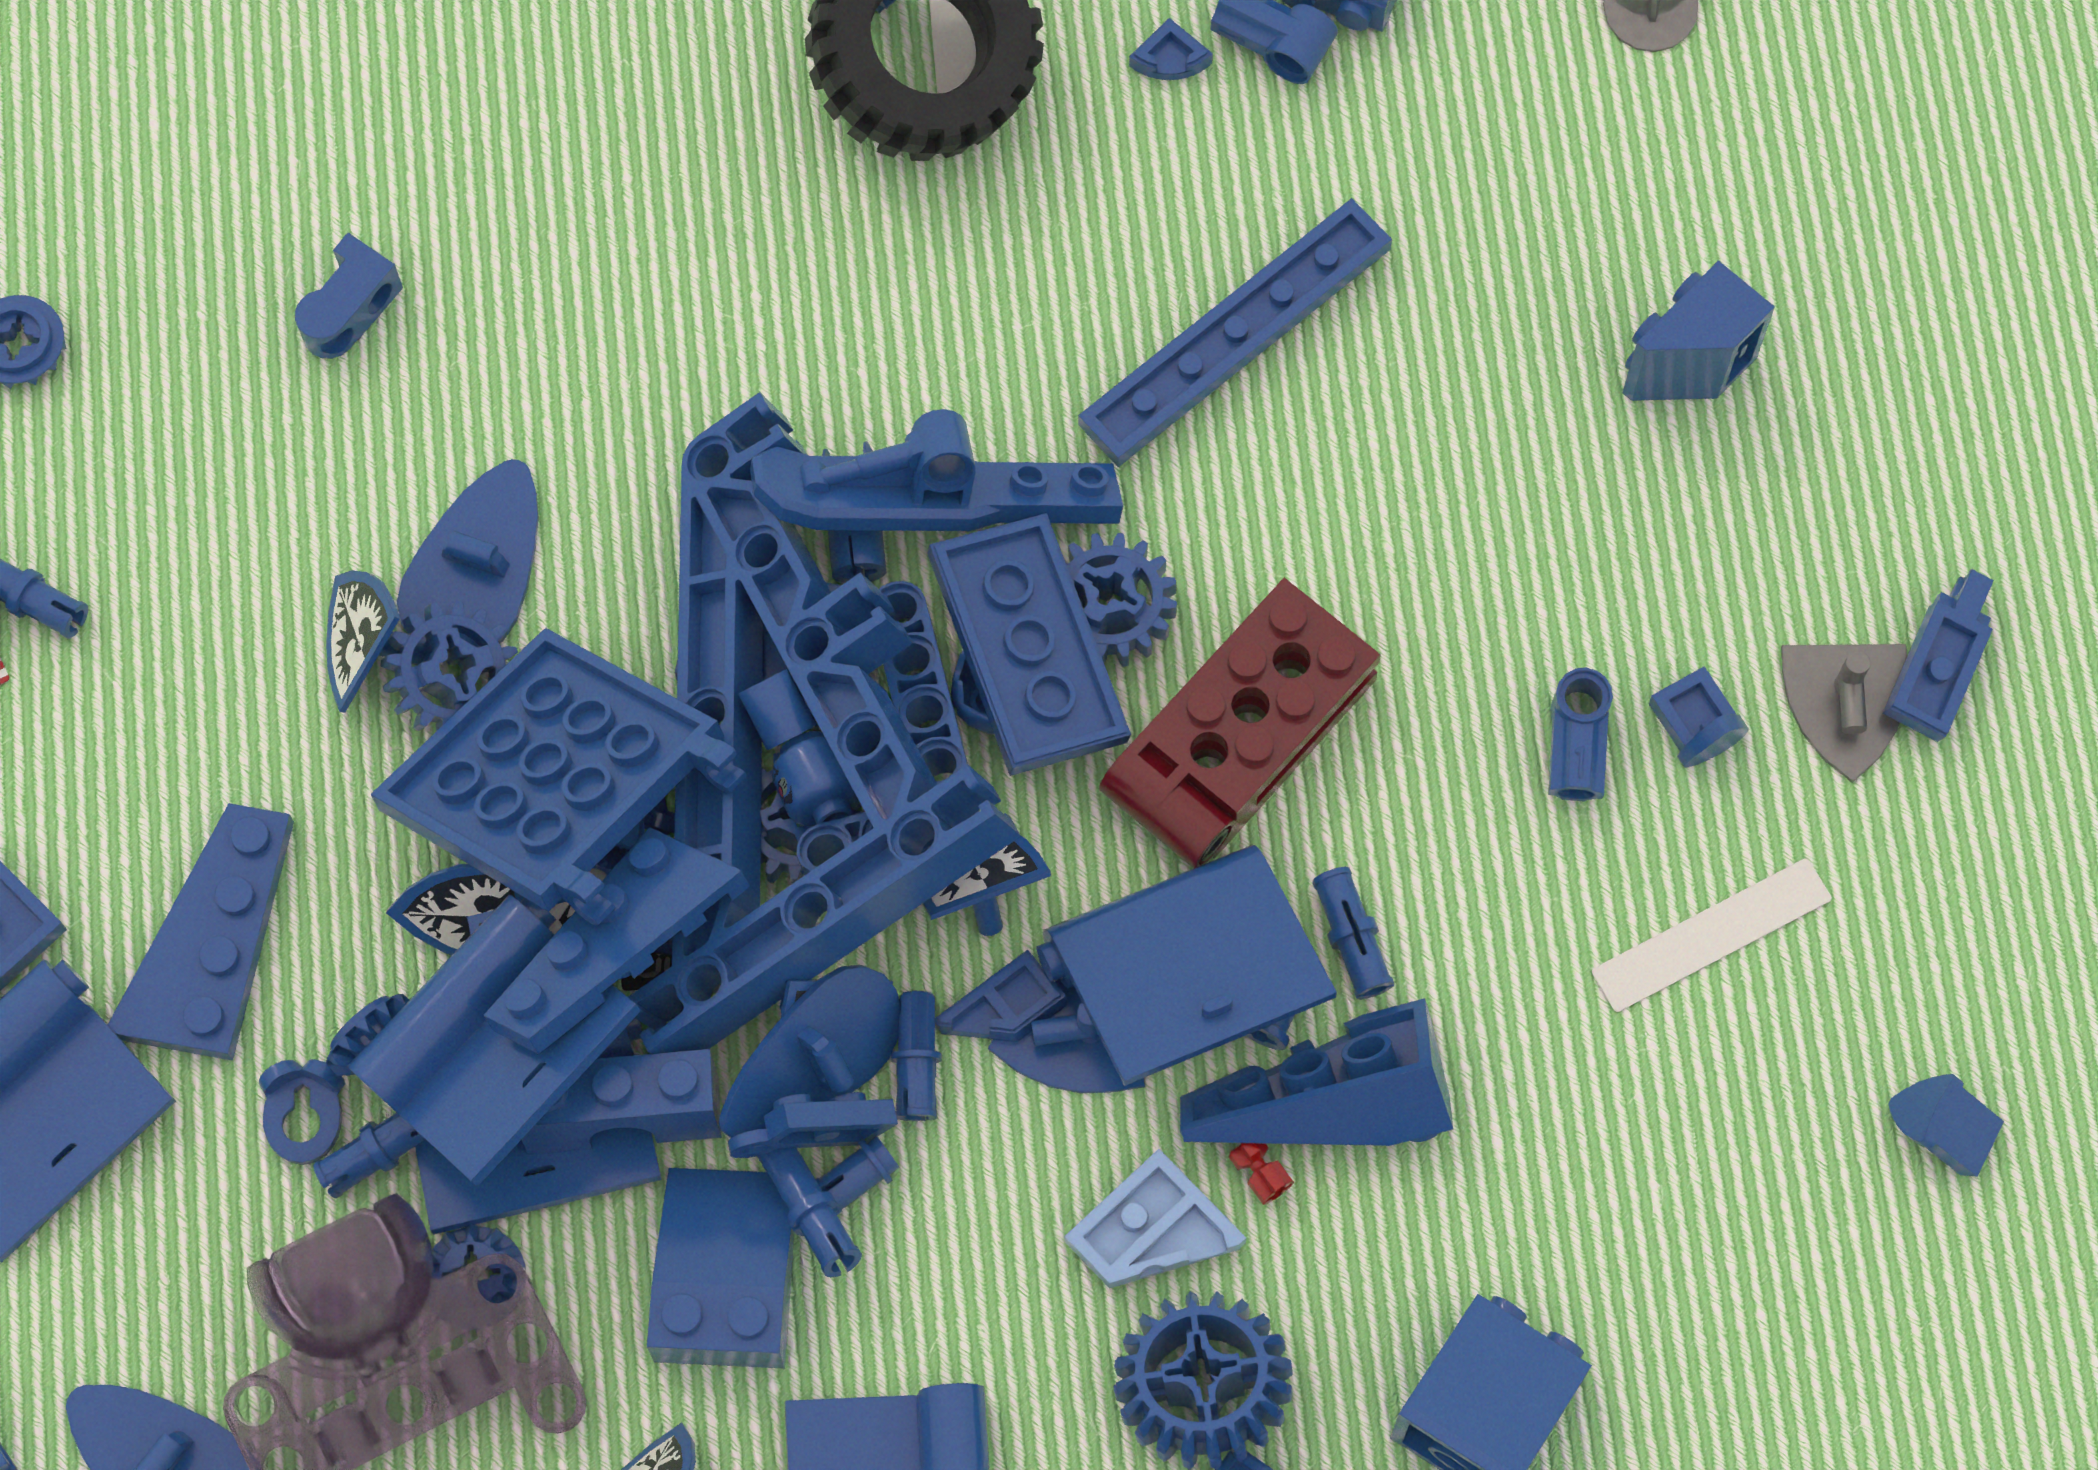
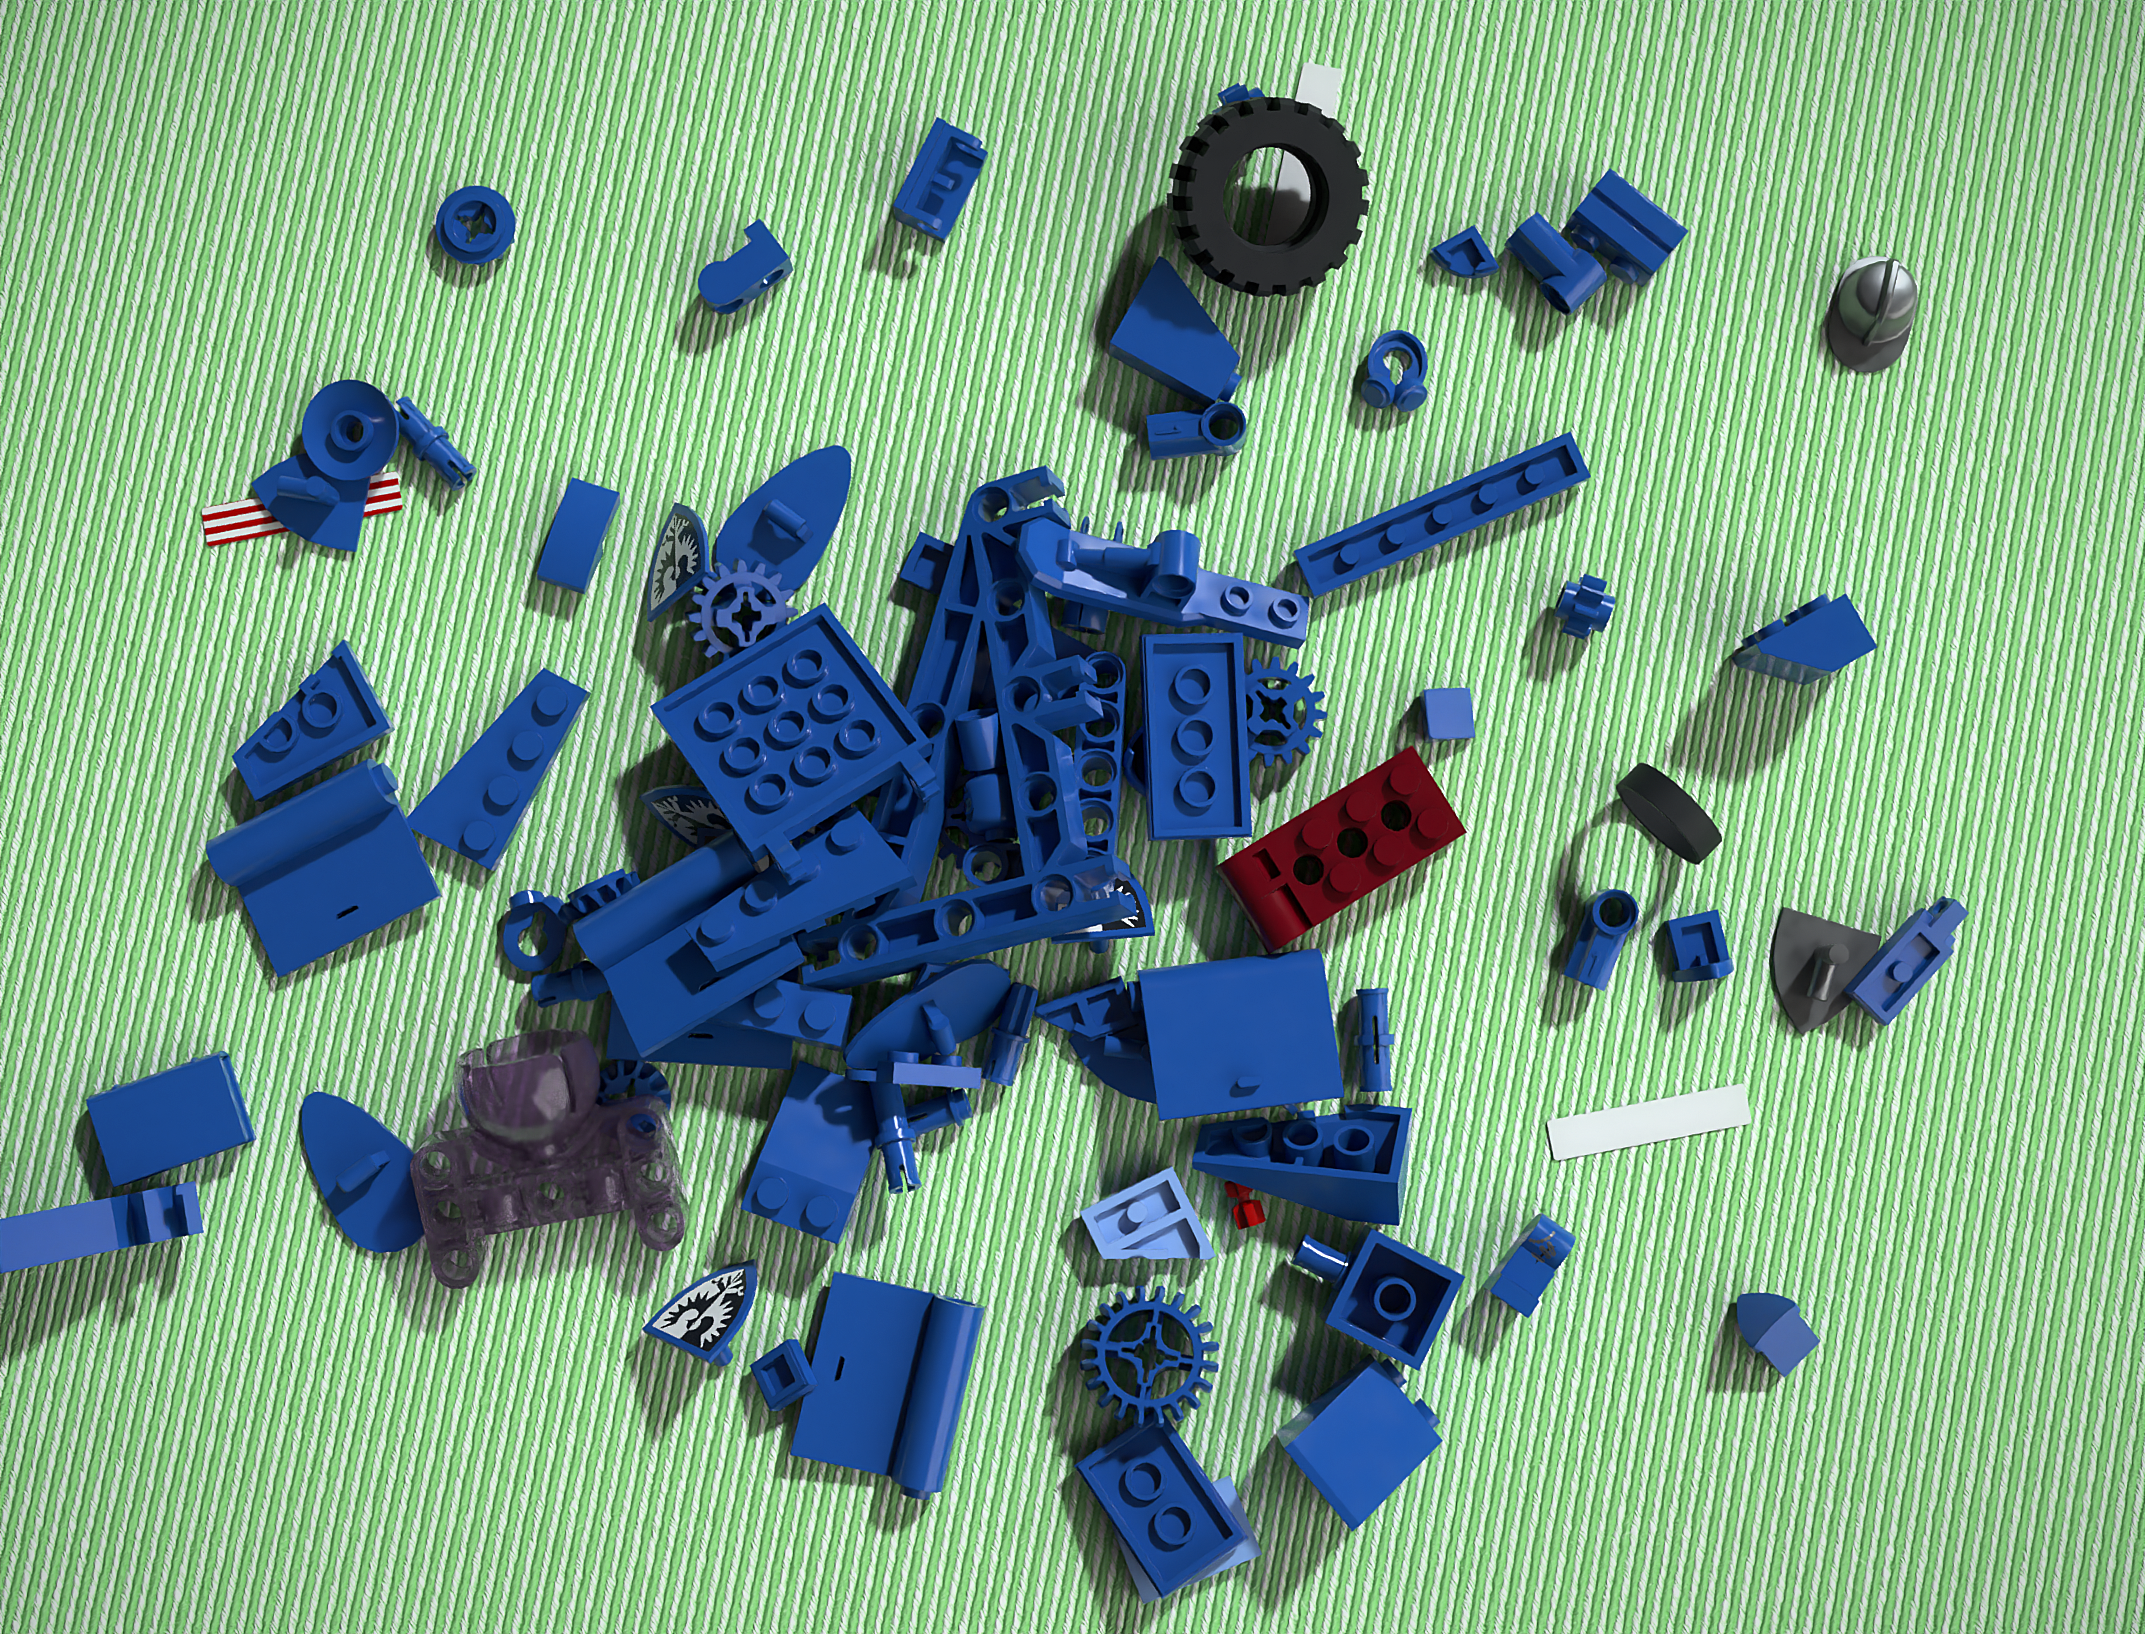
camera: 15 degrees right, 15 degrees up
none -> blue slope [537,477,620,595]
none -> blue hinge [893,117,988,243]
none -> blue tile [899,531,955,597]
none -> blue slope [1109,256,1243,408]
none -> blue piece [1146,402,1247,461]
none -> blue brick [1291,1224,1465,1371]
none -> blue piece [1361,330,1428,412]
none -> slope [1419,688,1475,743]
none -> blue leg [1482,1212,1576,1318]
none -> blue gear [1553,573,1615,640]
none -> black tyre [1616,763,1722,865]

